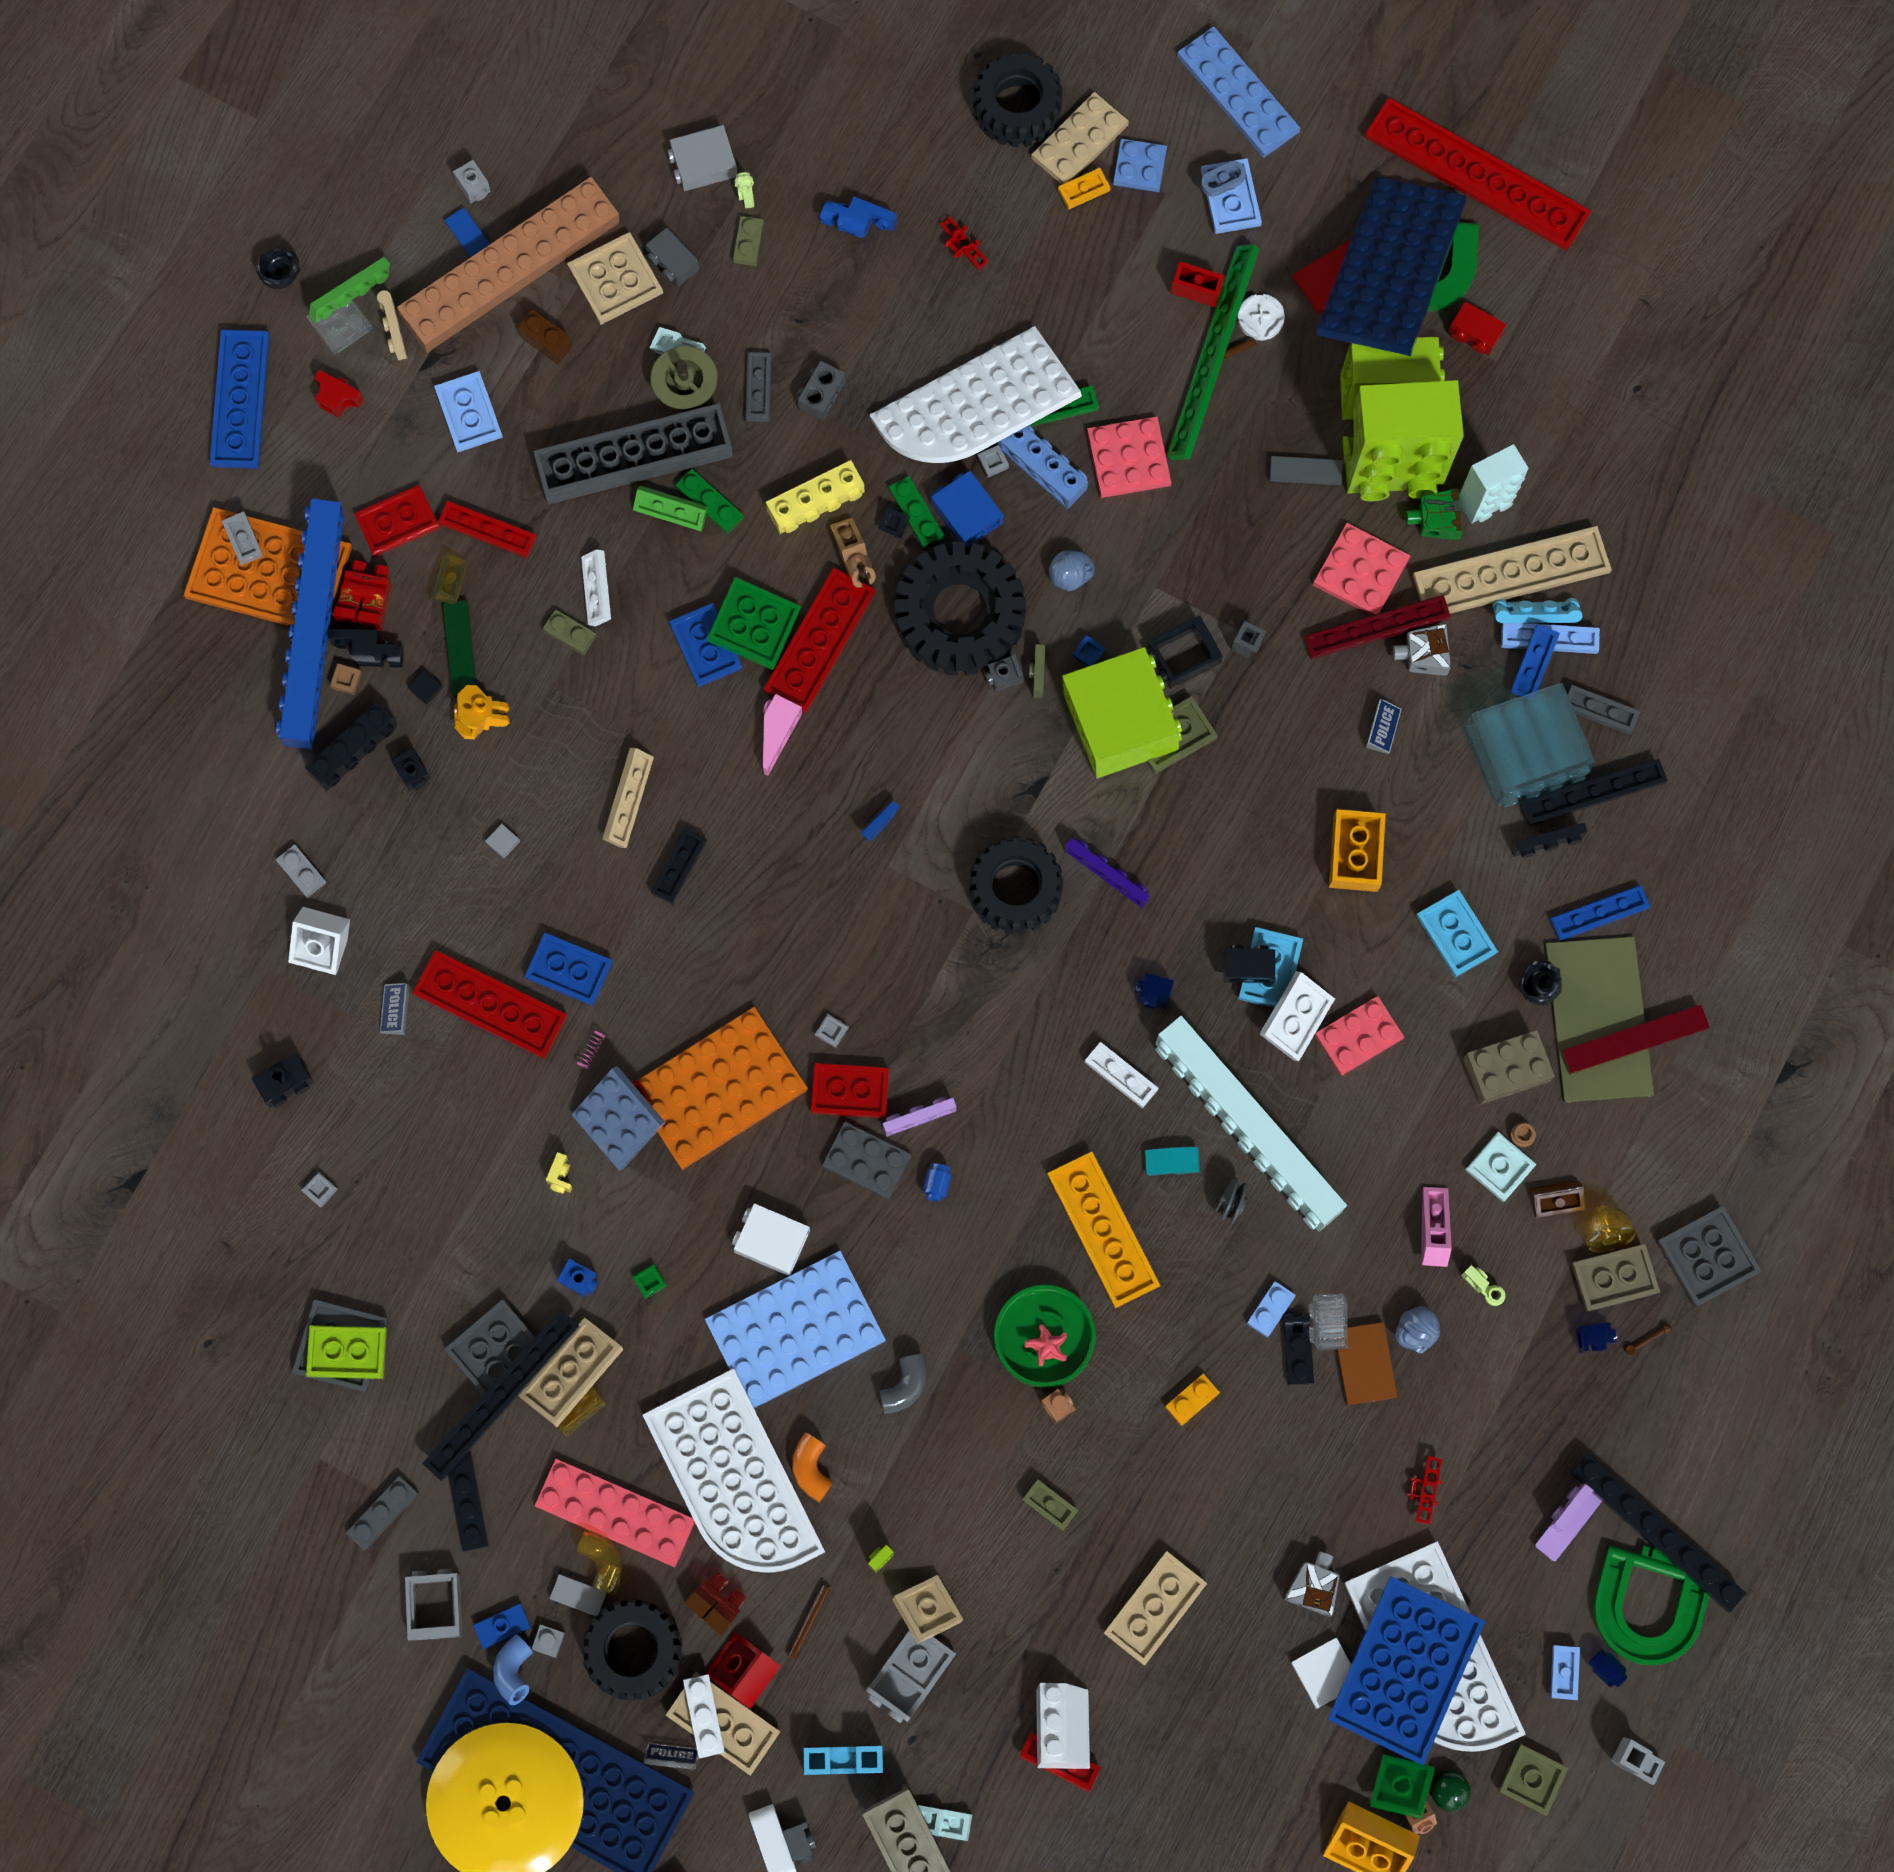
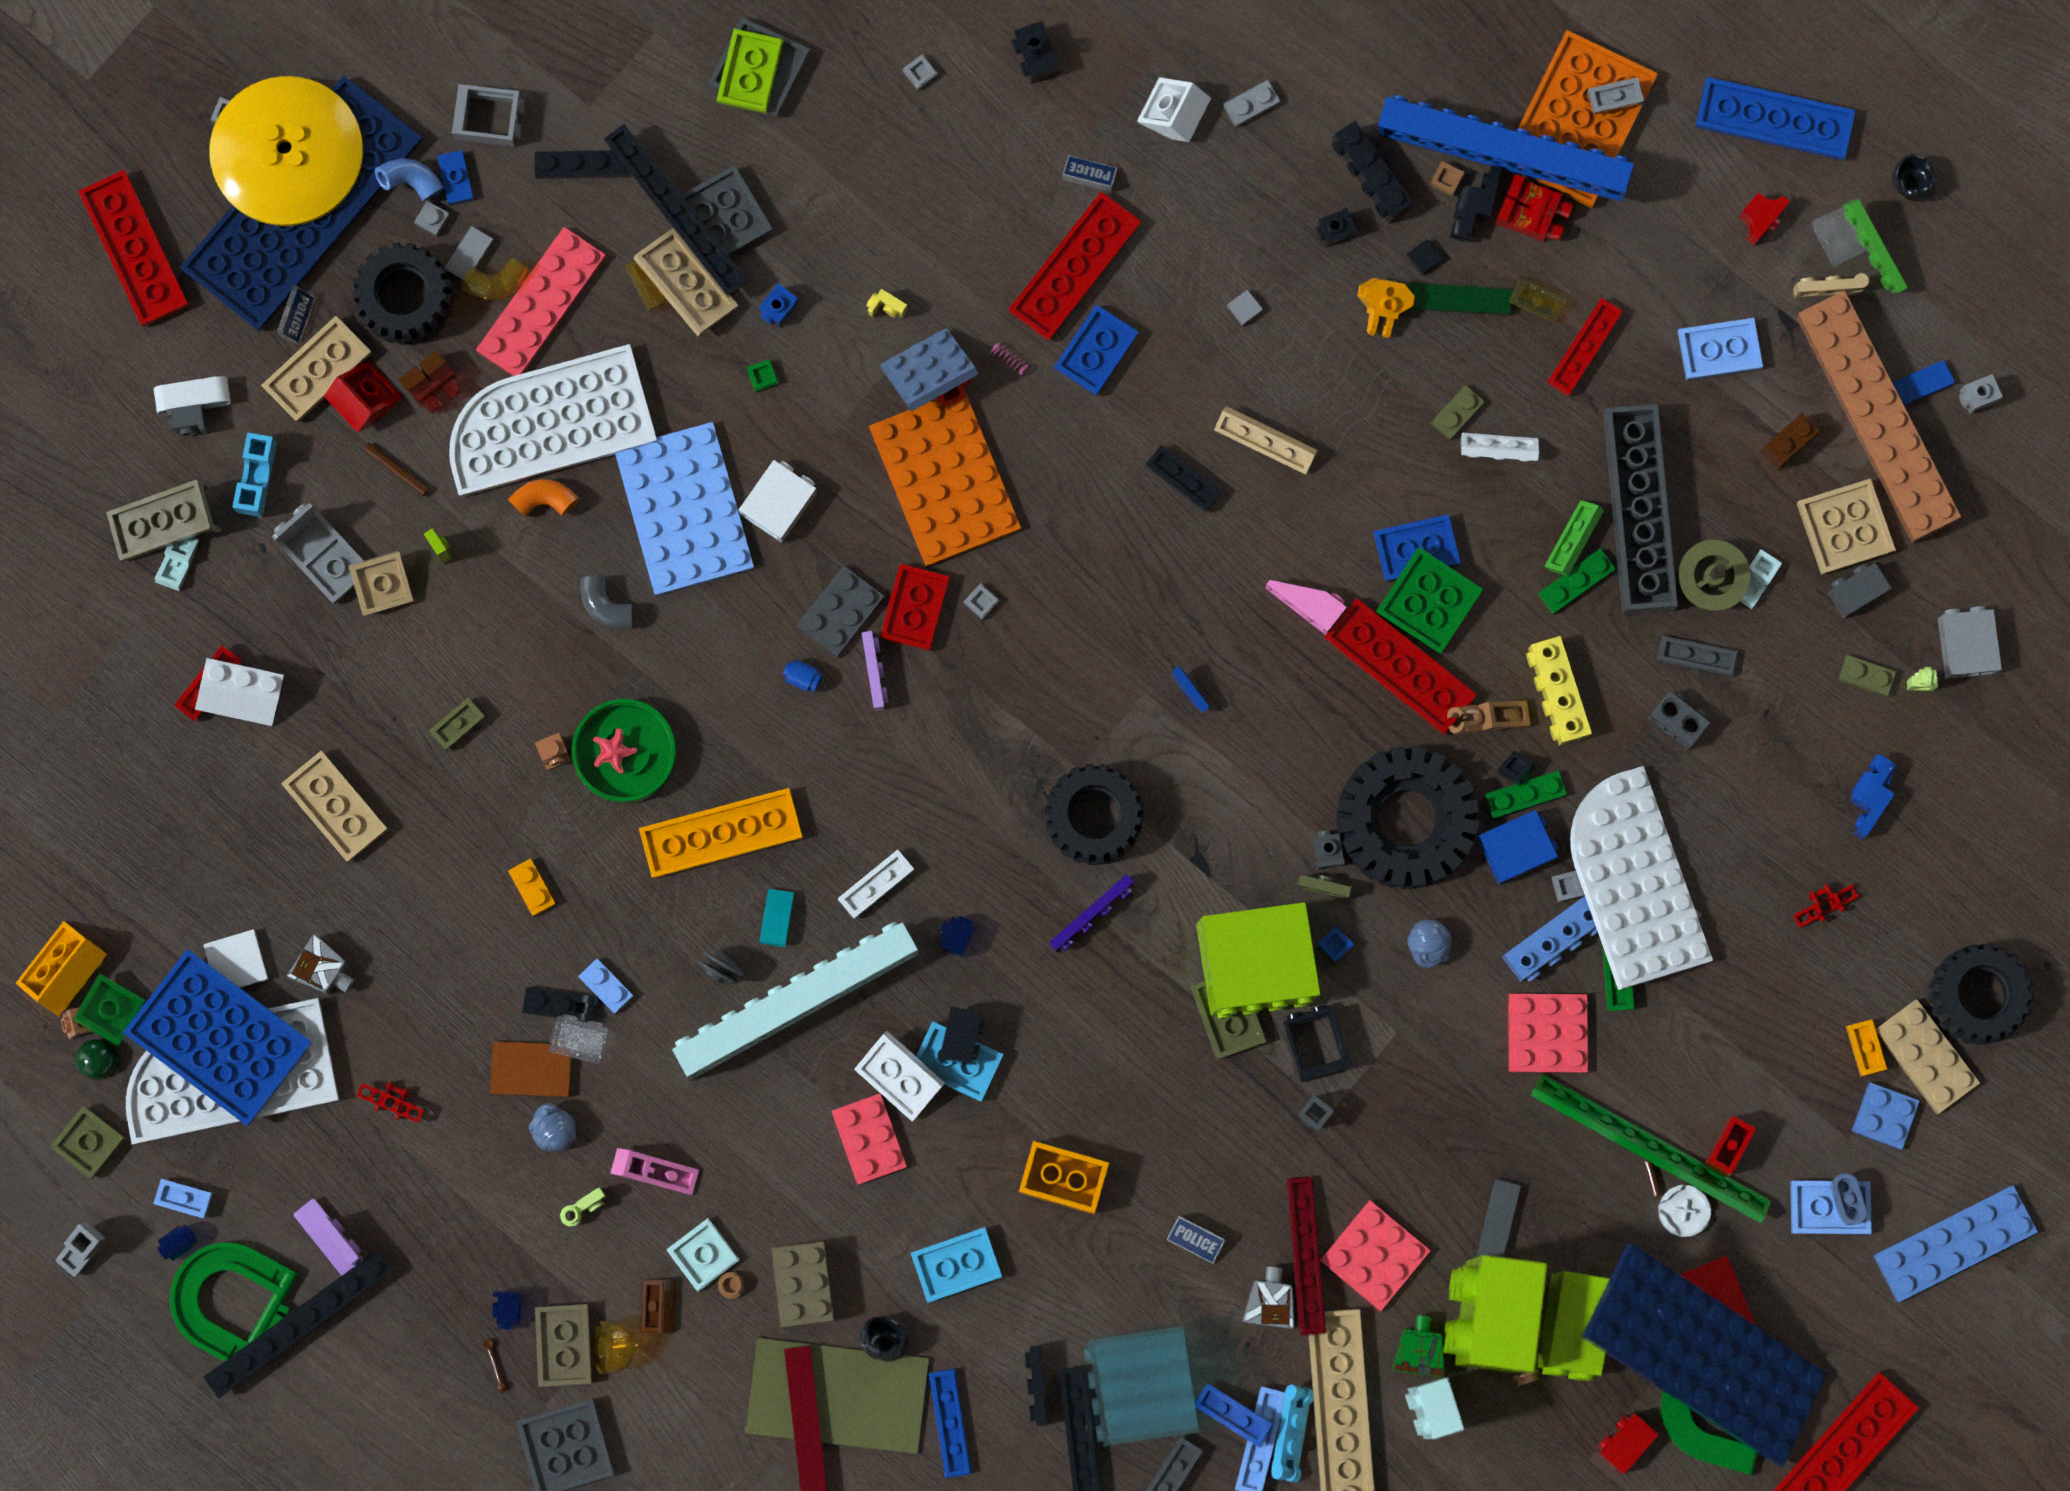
camera: 100 degrees right, 5 degrees up
dark grey plate [346,1476,419,1551] -> none
red tile [354,484,440,557] -> none
white plate [683,1674,725,1759] -> none

